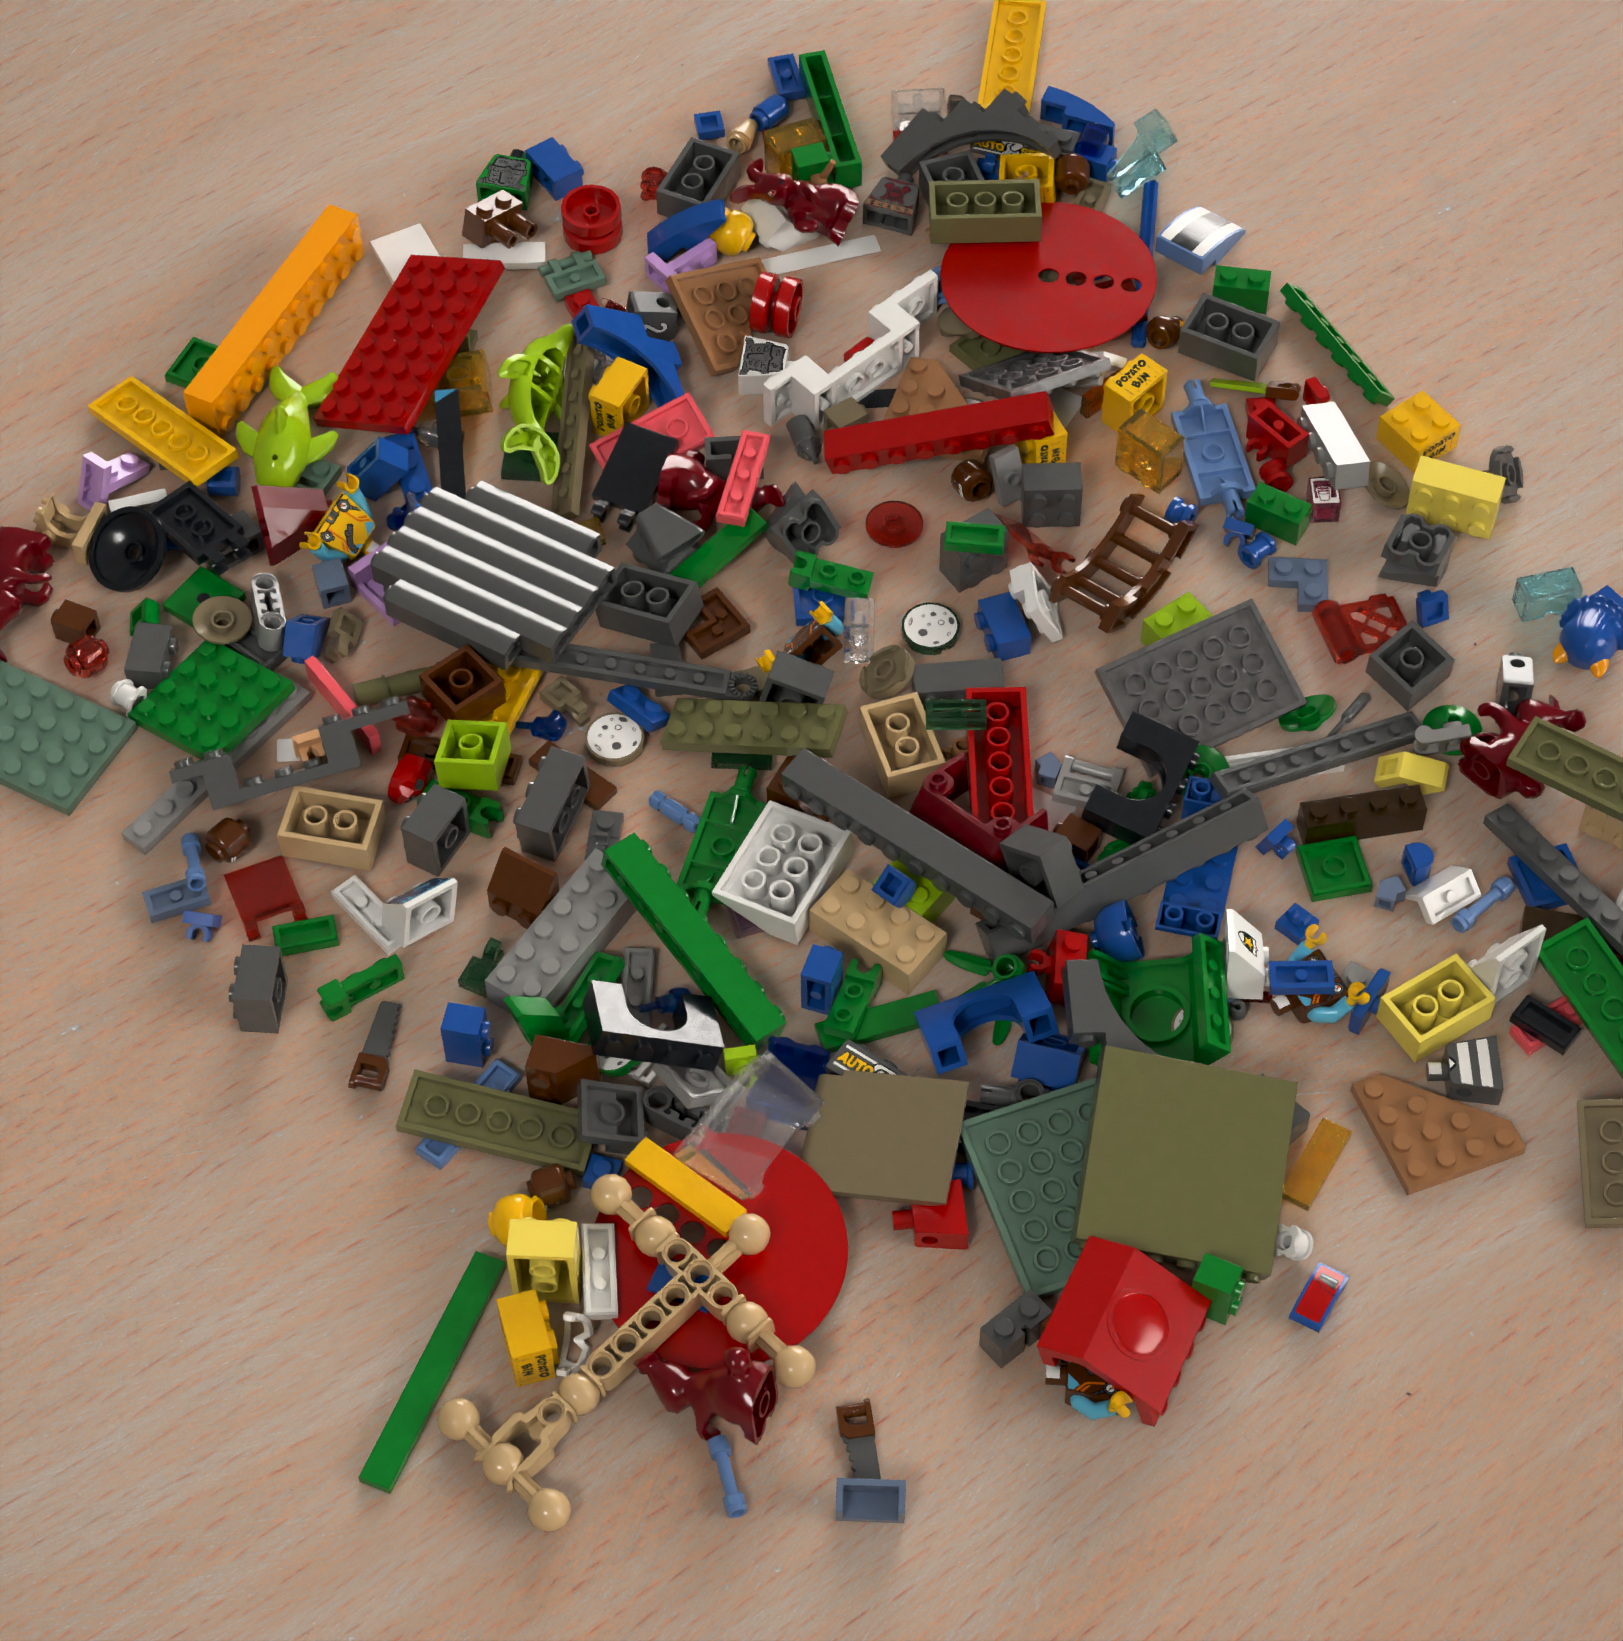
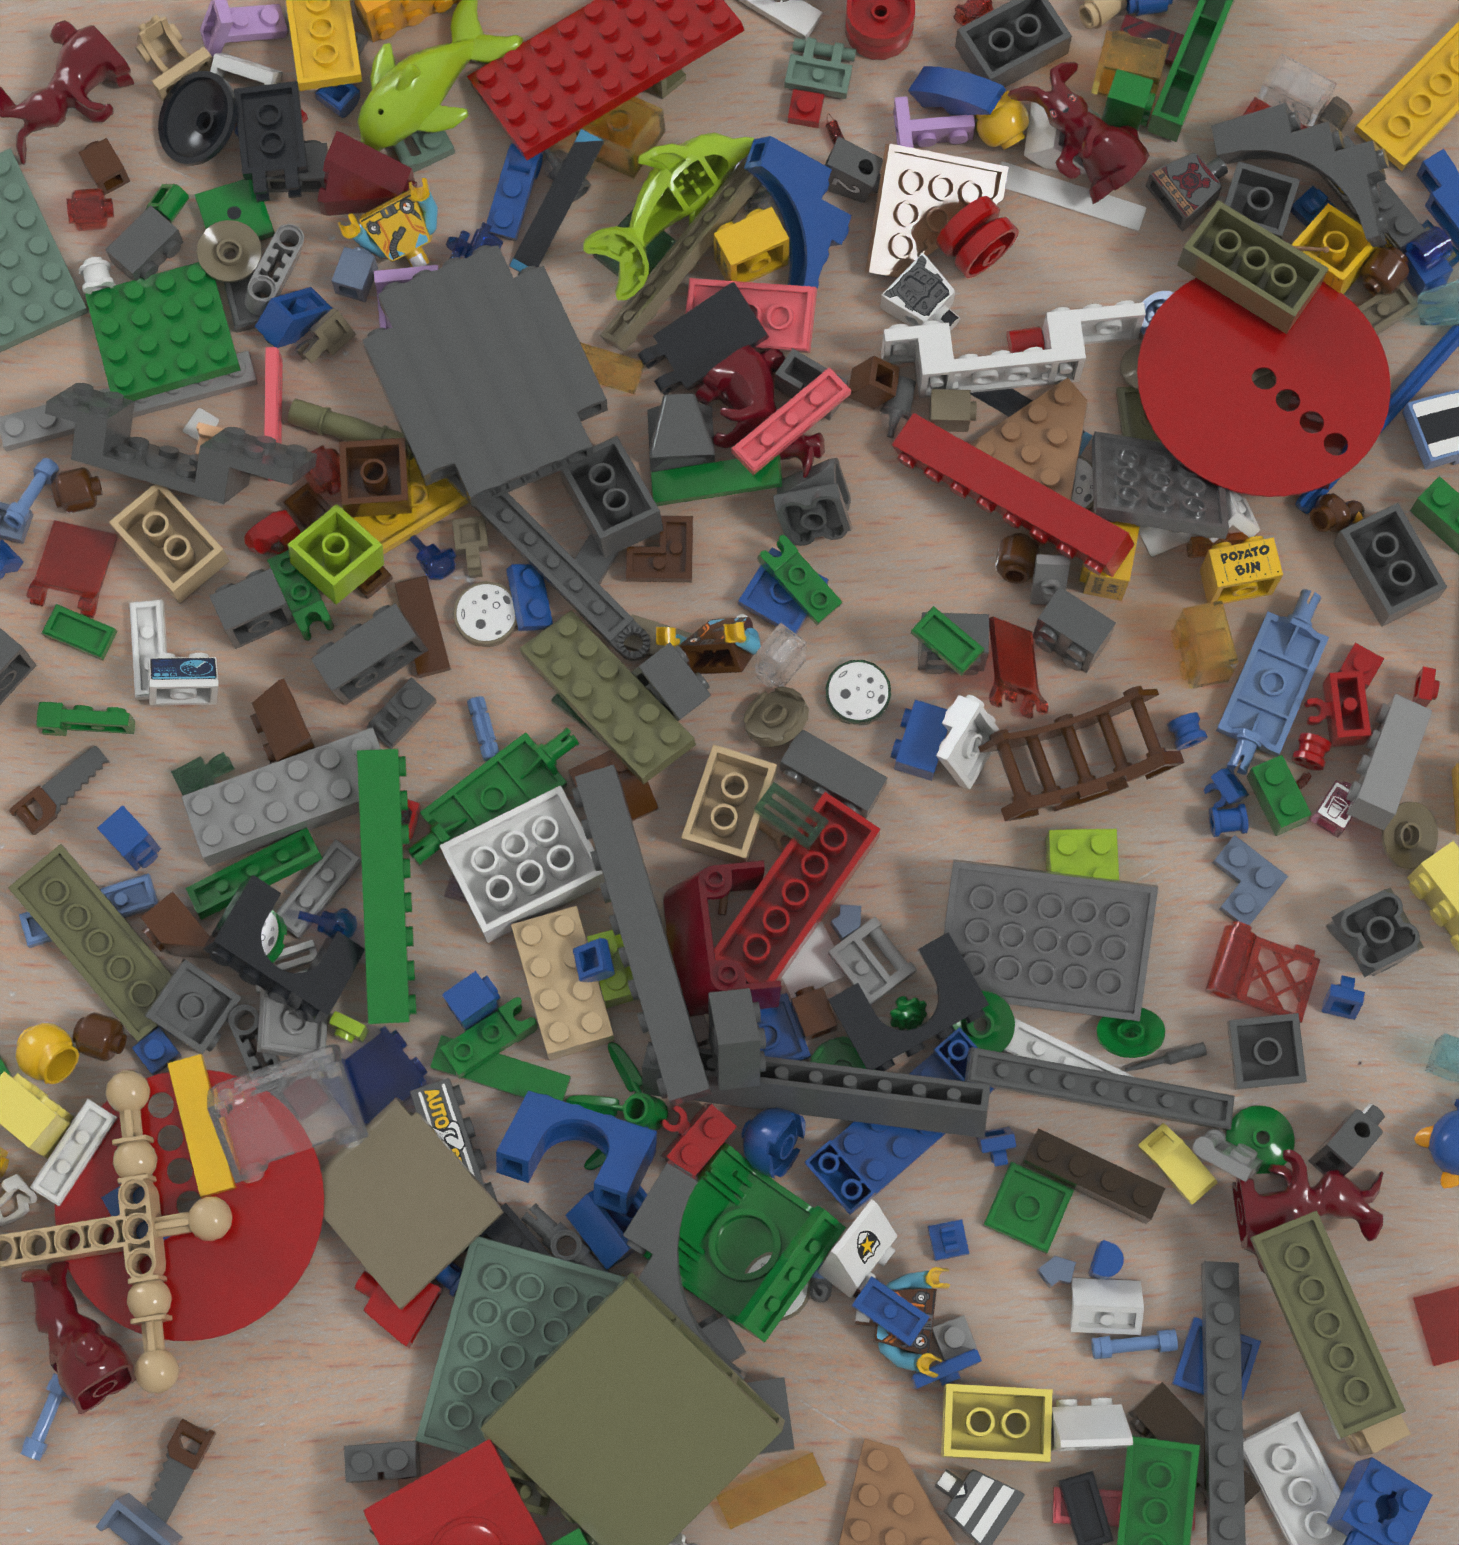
camera: 35 degrees right, 20 degrees up
blue brick [347,437,409,502] -> none
green slope [503,996,571,1047] -> none
medium nougat hand [811,159,836,185] -> none
clear red dish [865,501,923,548] -> none
piece [1209,378,1301,401] -> none
none -> reddish brown brick [848,356,900,409]

